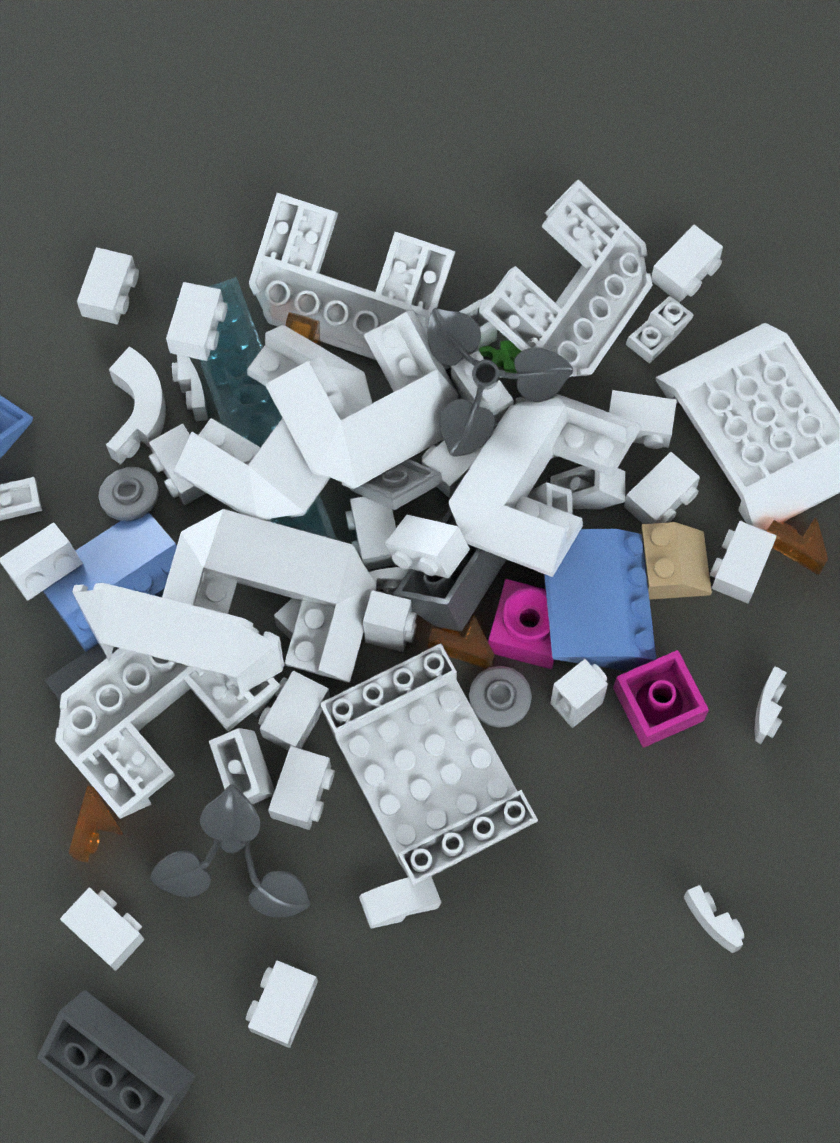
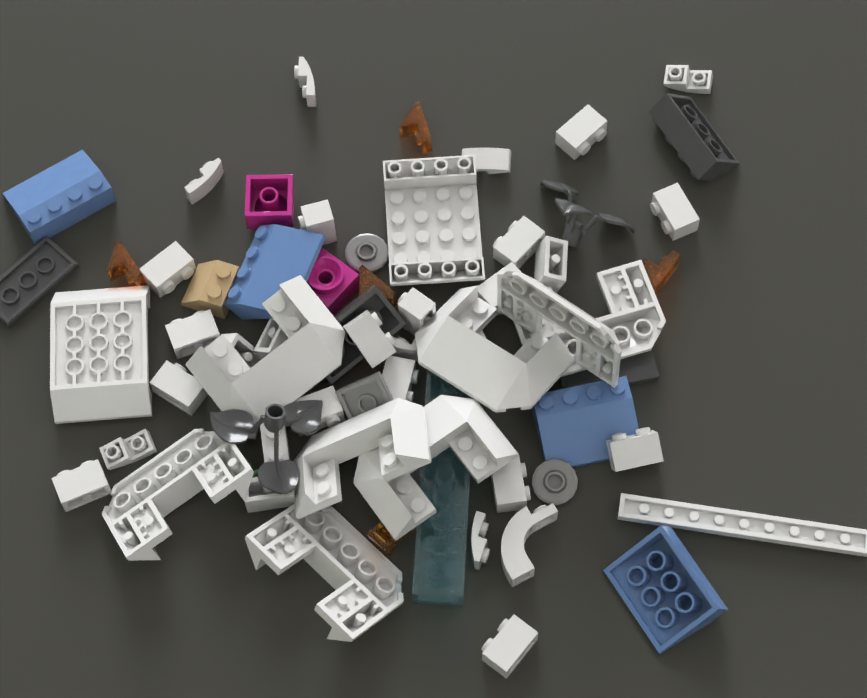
camera: 155 degrees left, 5 degrees down
white brick [166,282,227,361] -> none
none -> clear orange slope [399,102,432,153]

